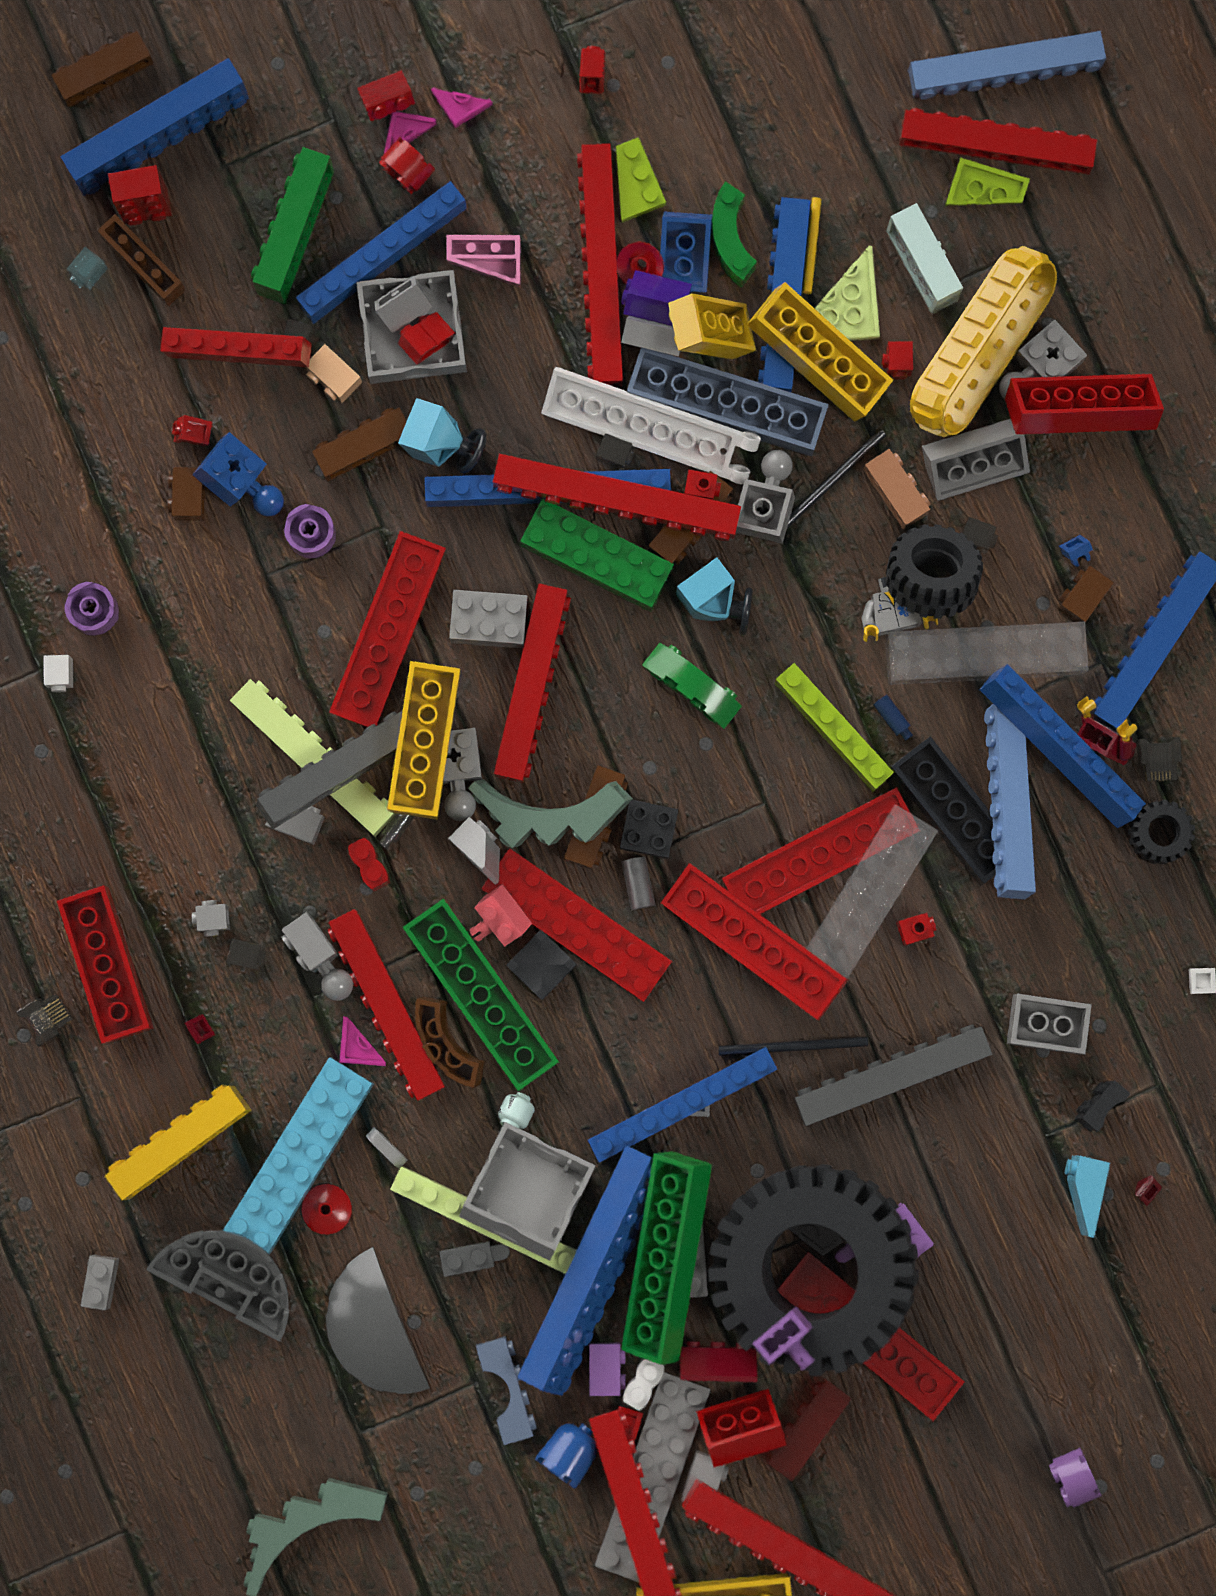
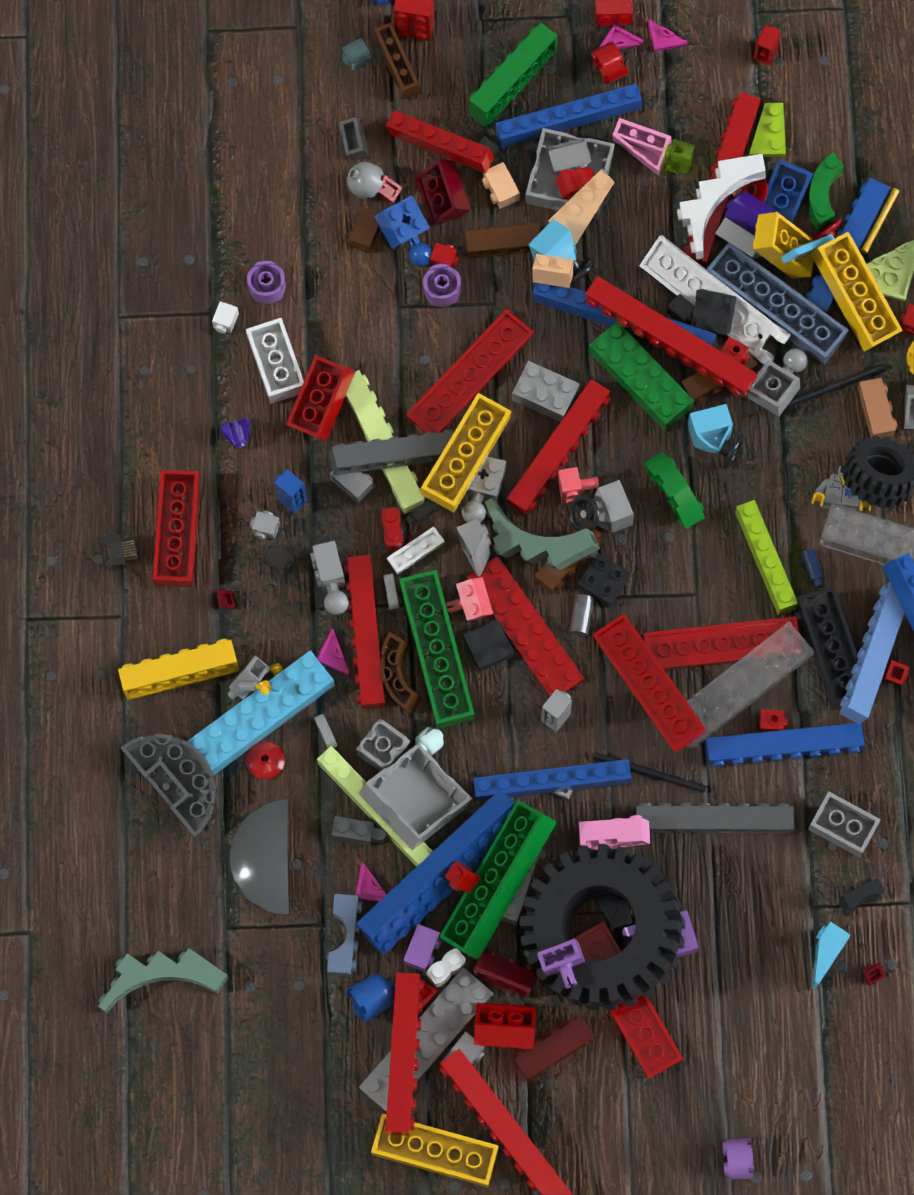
camera: 25 degrees right, 10 degrees down
light grey brick [81,1254,119,1310] -> none
none -> dark purple brick [220,418,251,448]
none -> light grey torso [228,655,283,701]
none -> white brick [246,318,304,404]
none -> blue brick [274,469,307,514]
none -> red brick [286,355,355,442]
none -> flat silver brick [339,117,370,160]
none -> light grey cylinder [347,162,383,200]
none -> dark pink tile [355,863,386,903]
none -> light grey piece [356,719,410,772]
none -> light grey beam [383,573,399,610]
none -> white plate [387,527,445,574]
none -> dark red slope [415,159,471,226]
none -> red brick [430,242,459,268]
none -> red brick [445,861,481,893]
none -> light nougat brick [532,254,574,288]
none -> light grey brick [541,689,572,733]
none -> light nougat wing [548,169,614,245]
none -> coral brick [558,467,599,505]
none -> light grey piece [569,480,634,533]
none -> bright pink wedge [579,815,650,850]
none -> clear neon green brick [664,139,695,176]
none -> white arch [677,154,766,259]
none -> black brick [690,289,737,335]
none -> blue brick [705,723,864,767]
none -> medium azure tile [781,234,835,264]
none -> red dish [811,218,842,241]
none -> red brick [882,659,909,685]

